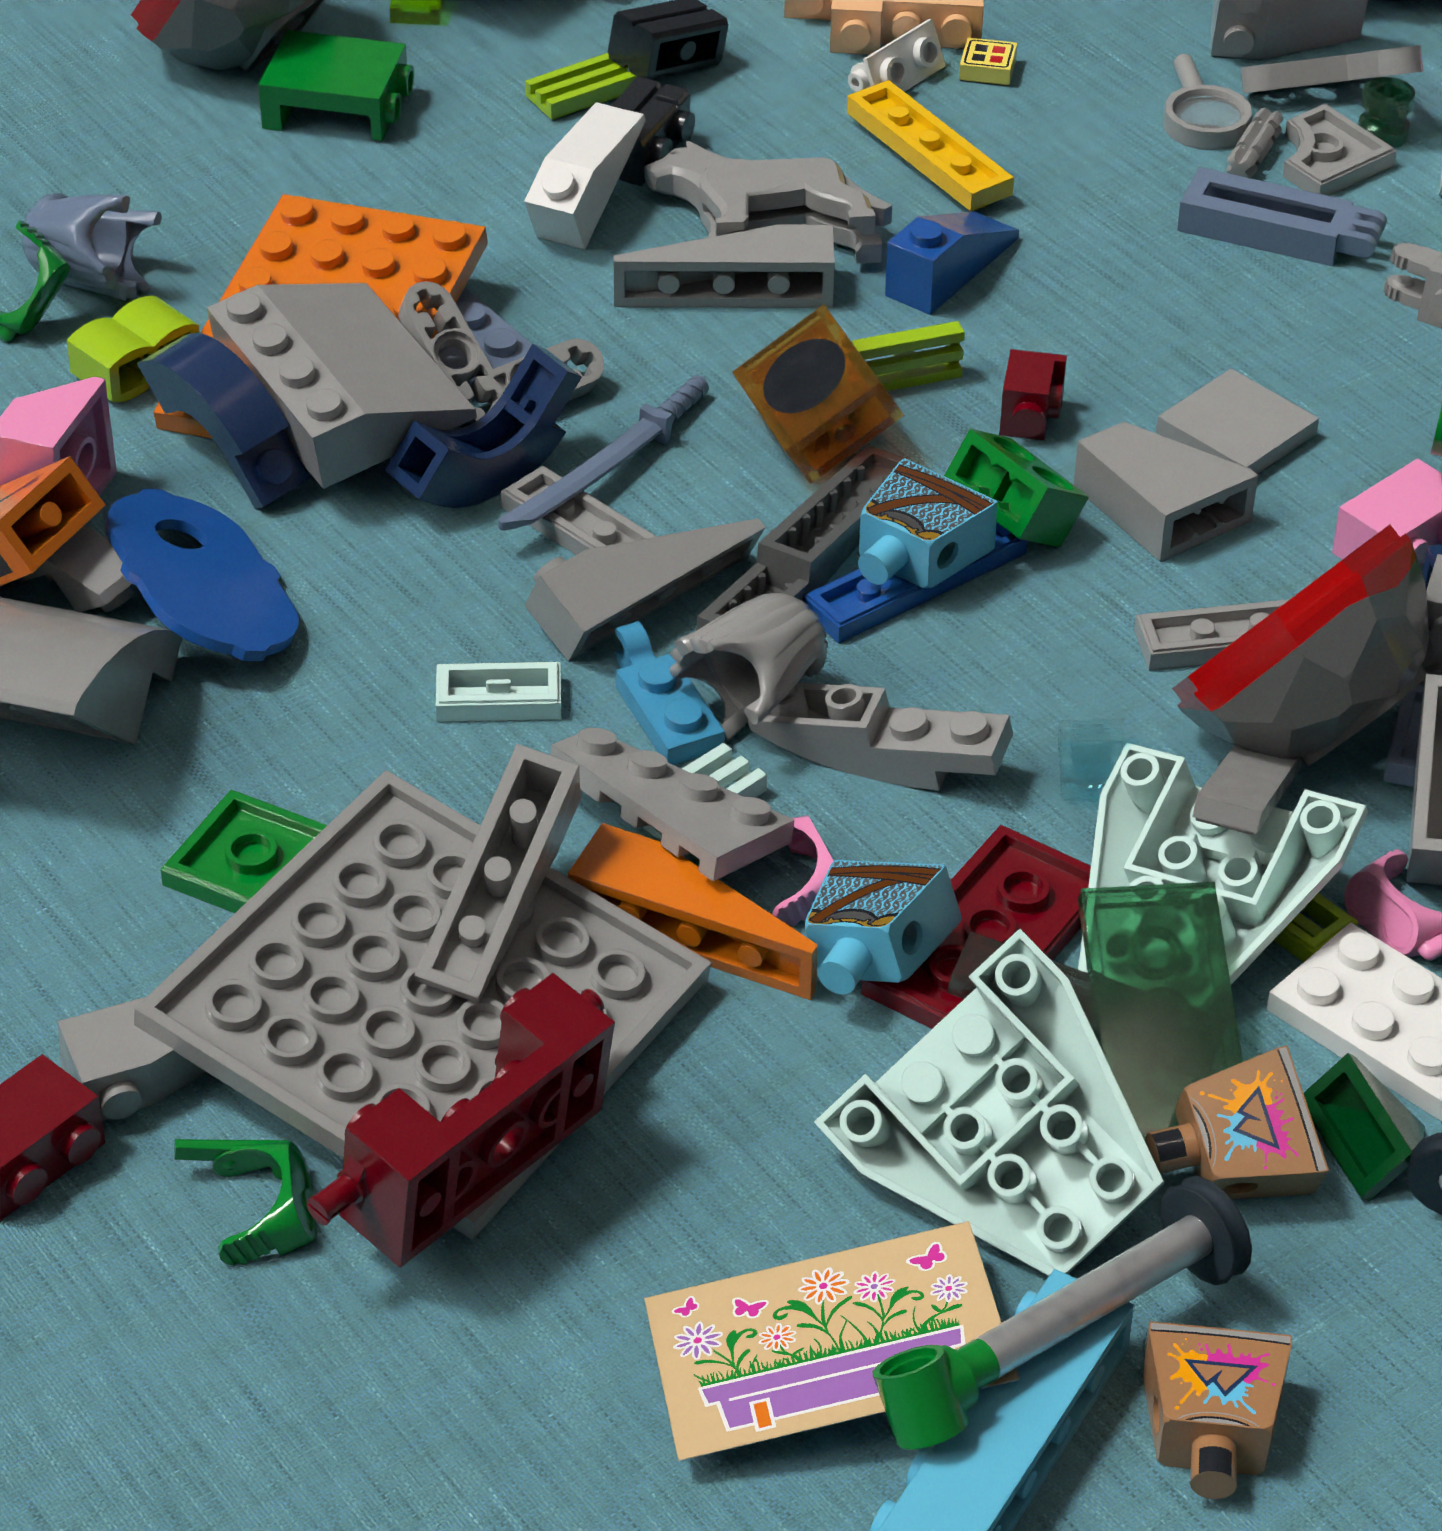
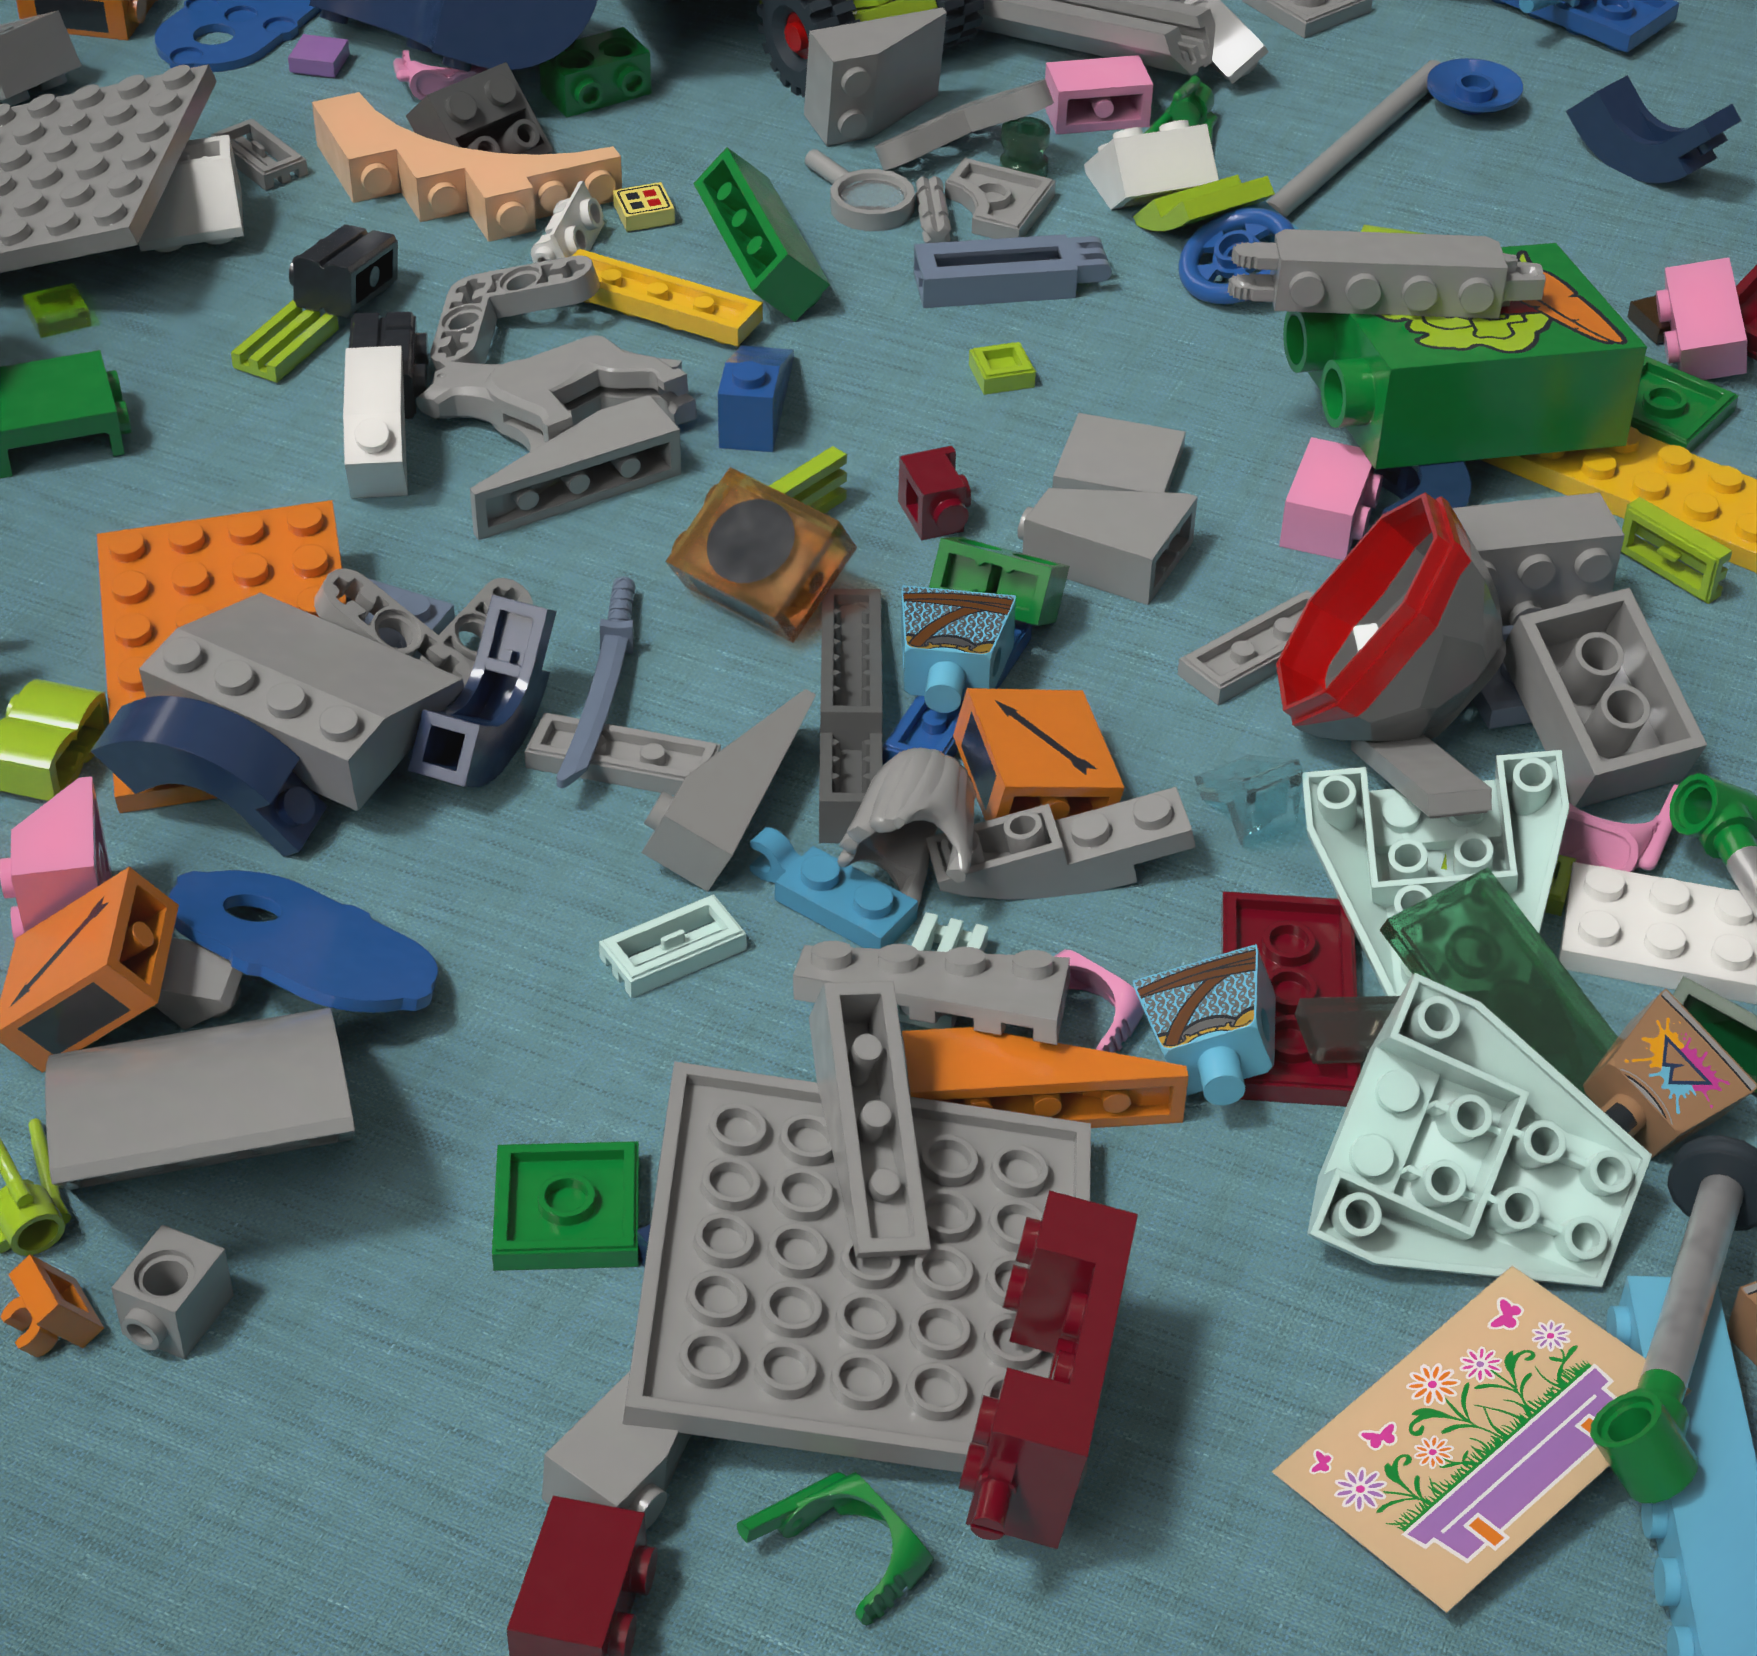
camera: 30 degrees left, 0 degrees up
none -> light grey beam [430,255,600,371]
none -> green brick [693,147,830,322]
none -> orange brick [953,688,1125,821]
none -> lime tile [969,342,1036,395]

